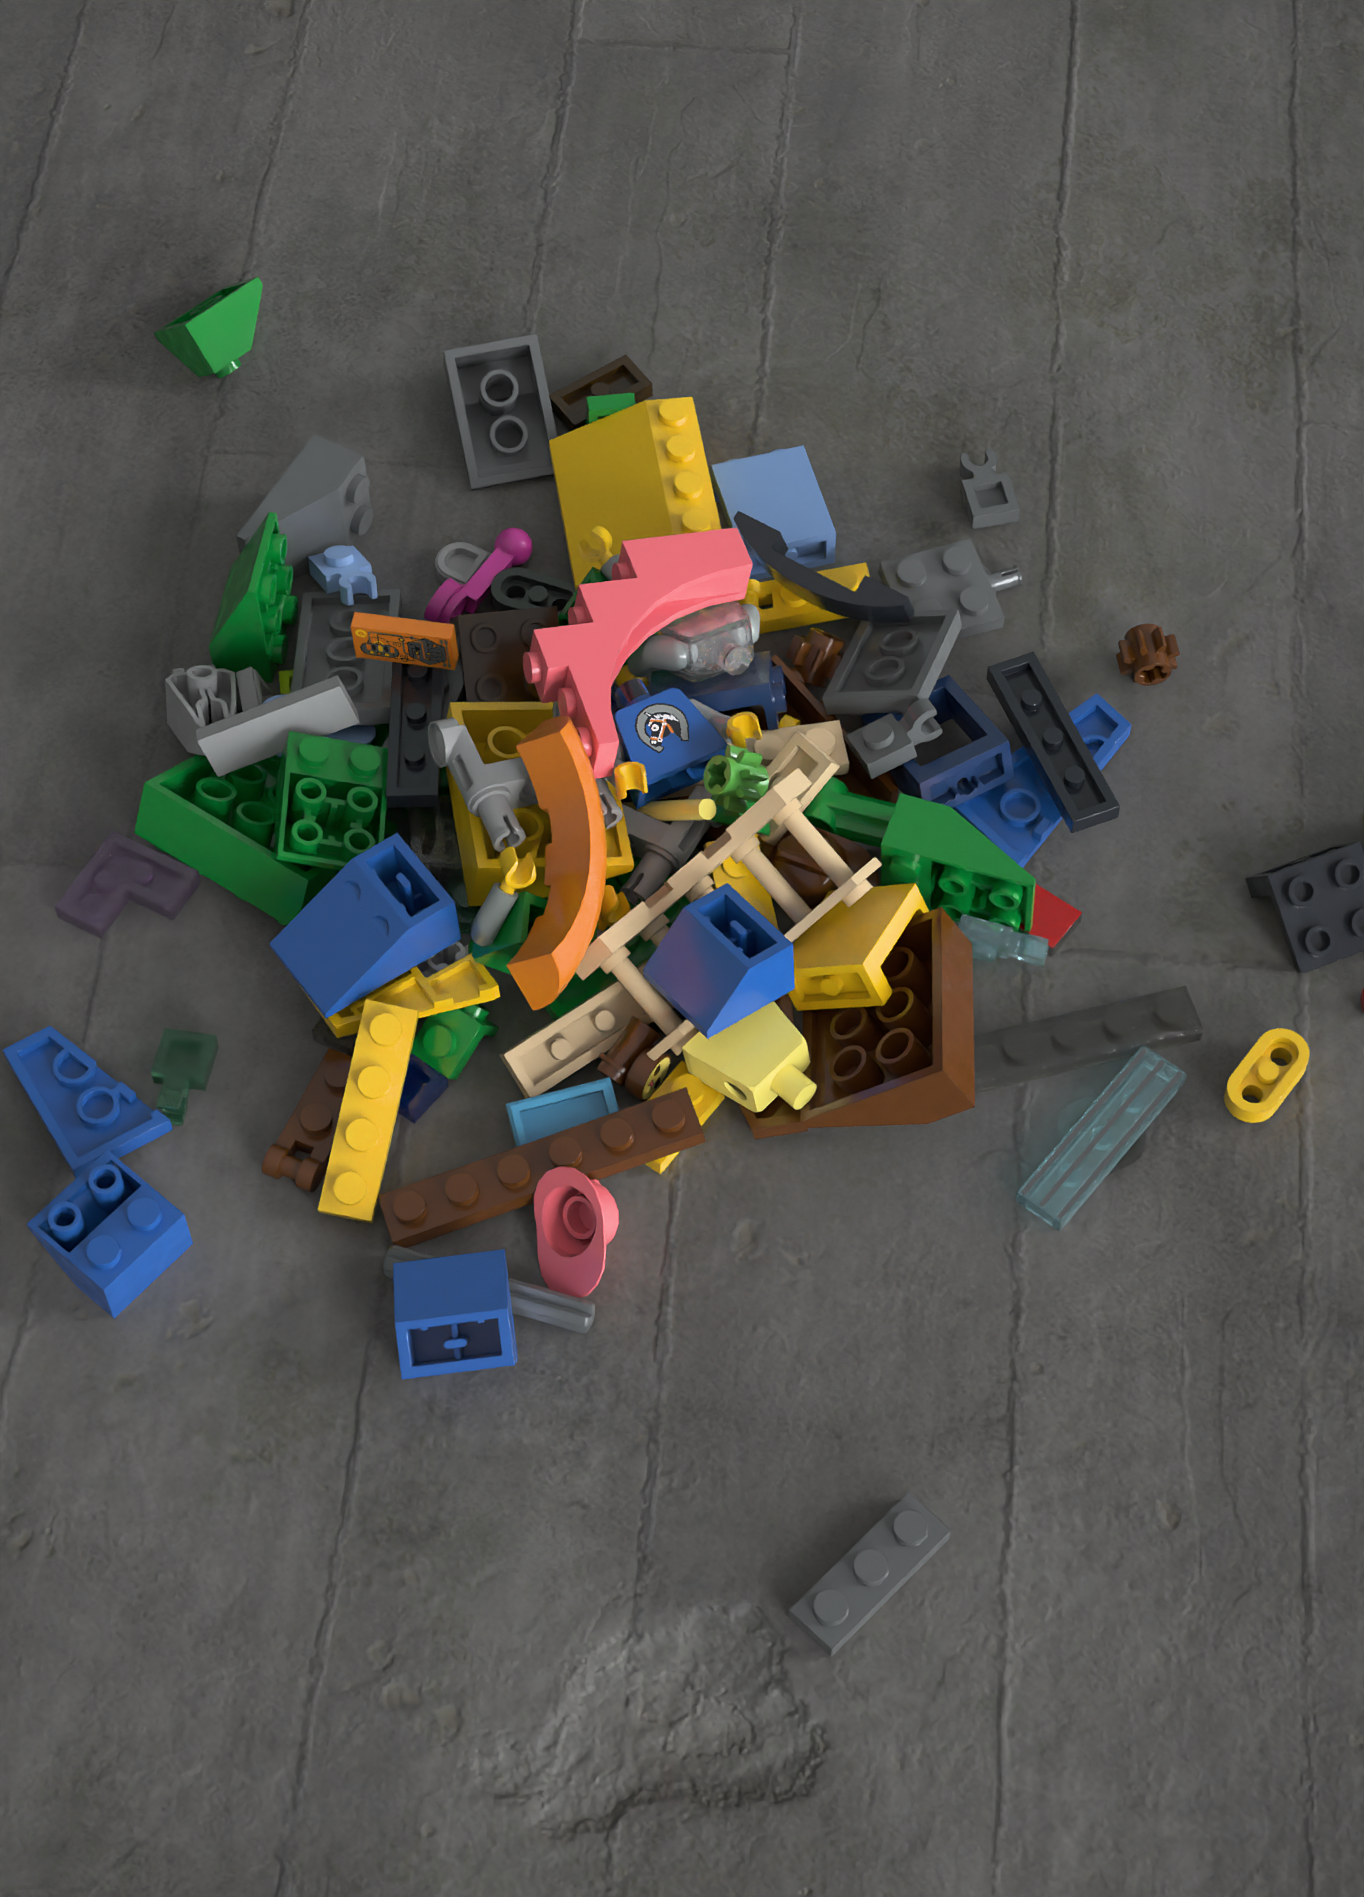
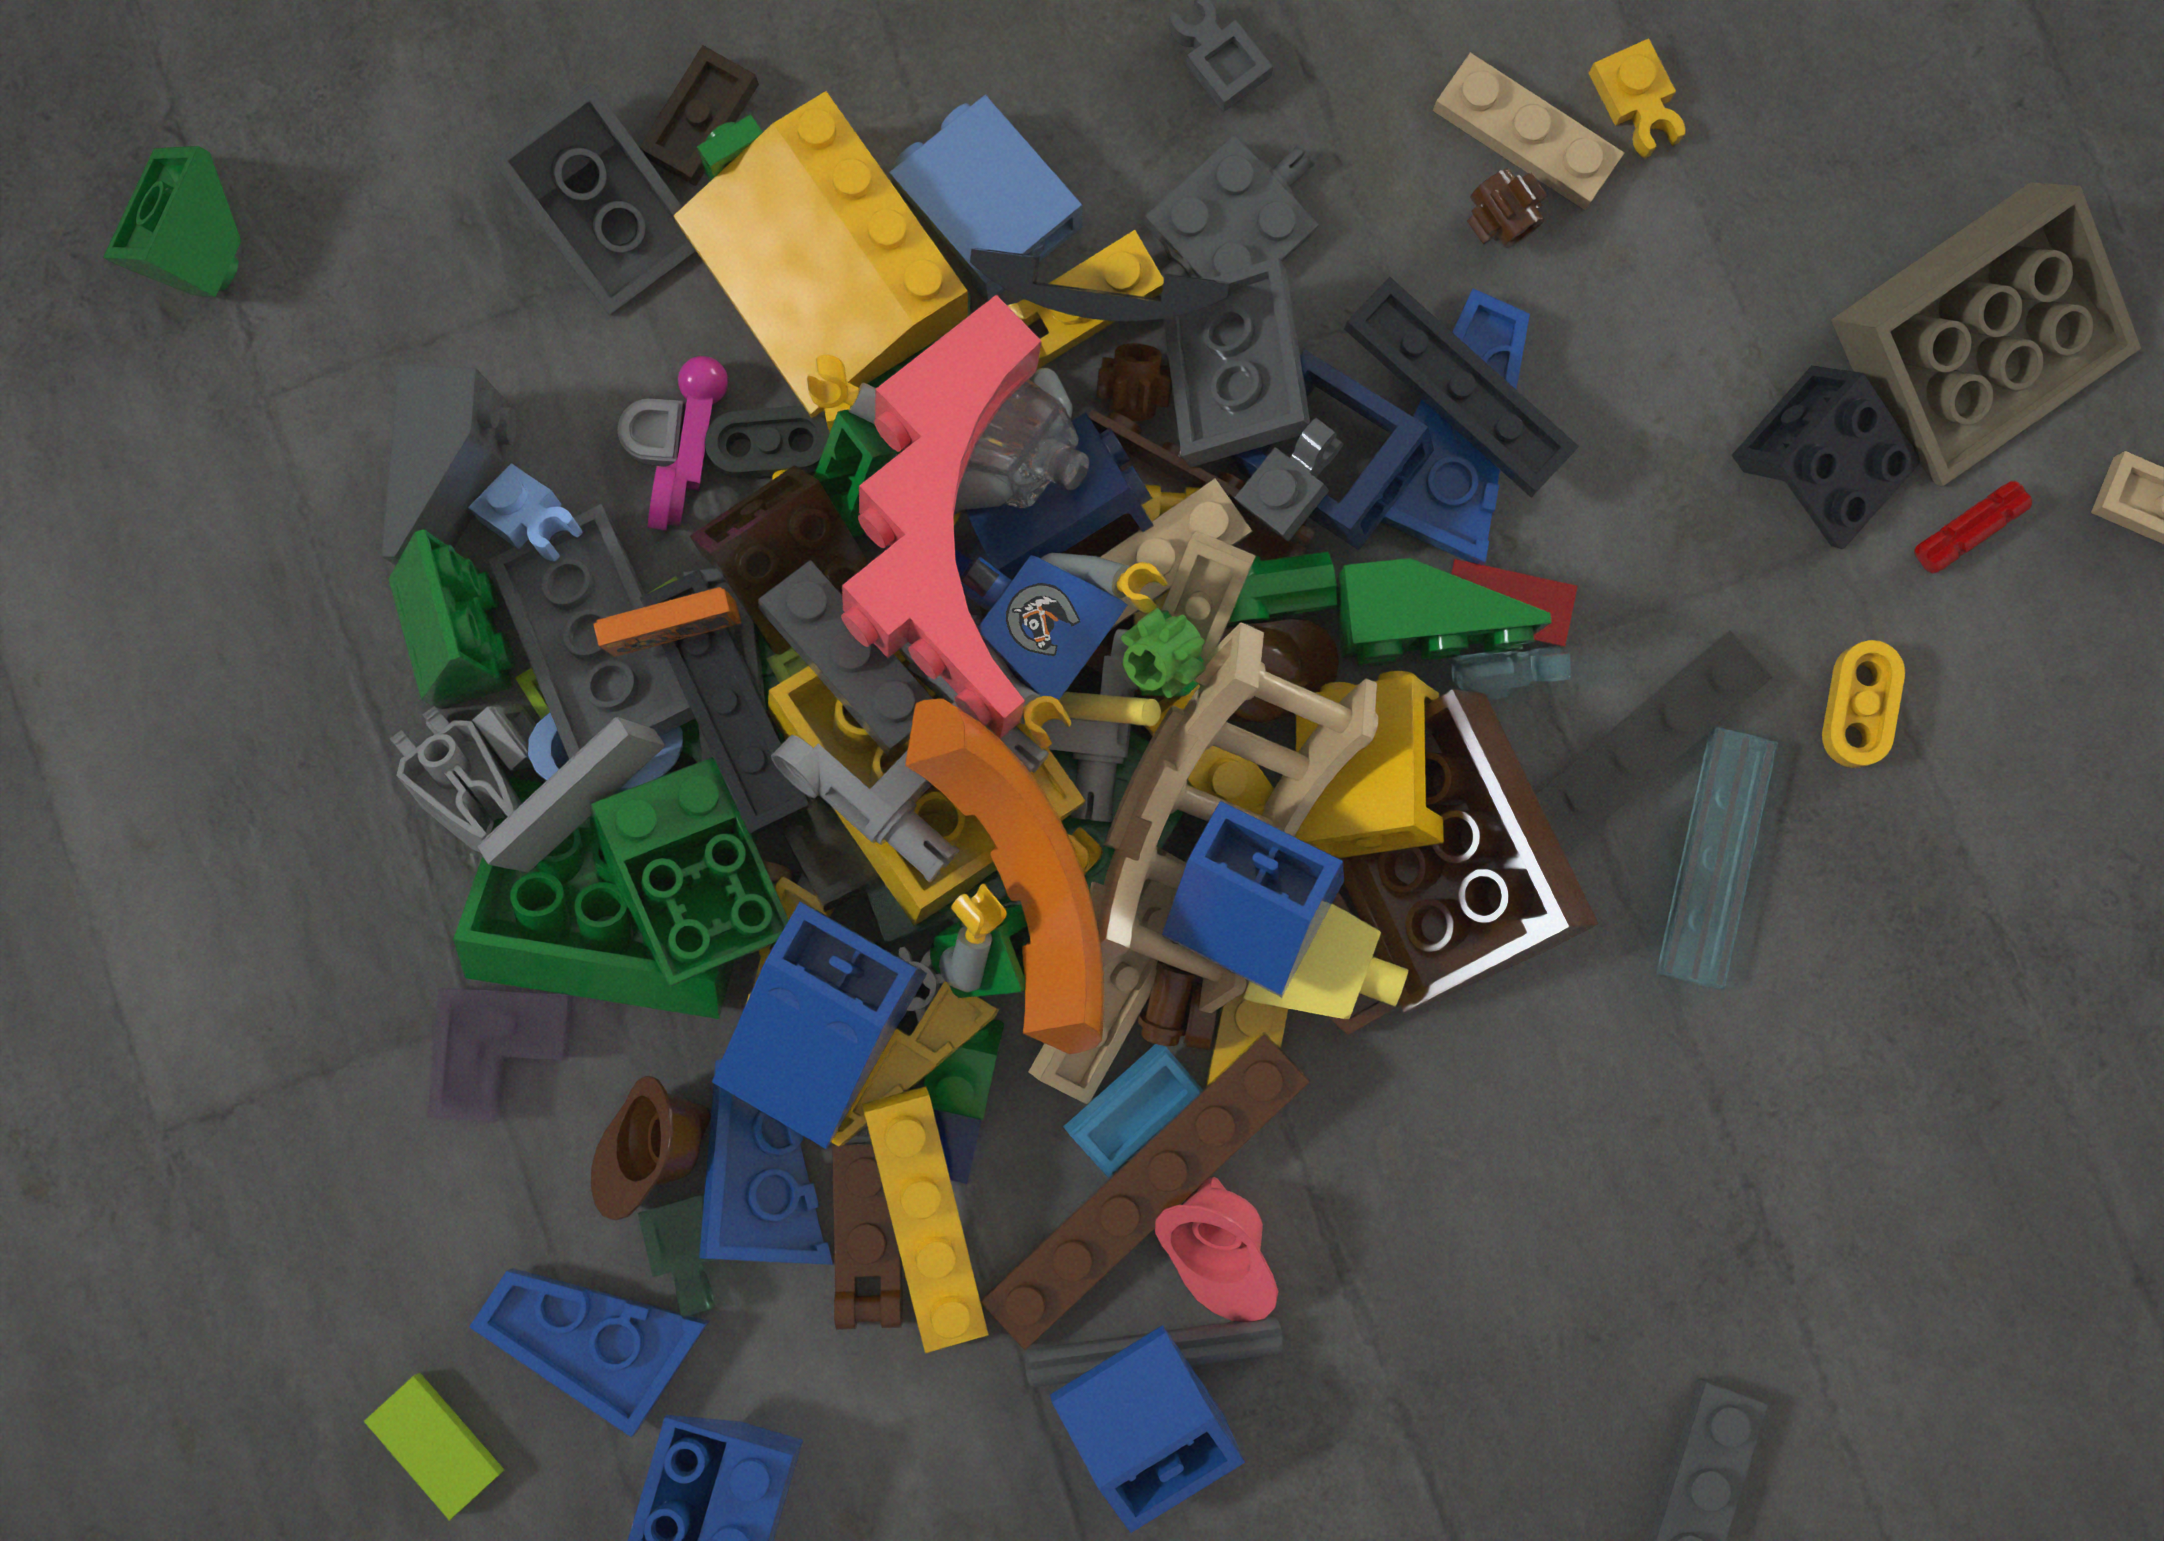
camera: 25 degrees left, 25 degrees up
none -> reddish brown piece [591,1076,711,1221]
none -> blue wing [699,1059,833,1265]
none -> dark grey plate [758,560,933,757]
none -> tan plate [1433,52,1624,211]
none -> yellow plate [1588,38,1685,159]

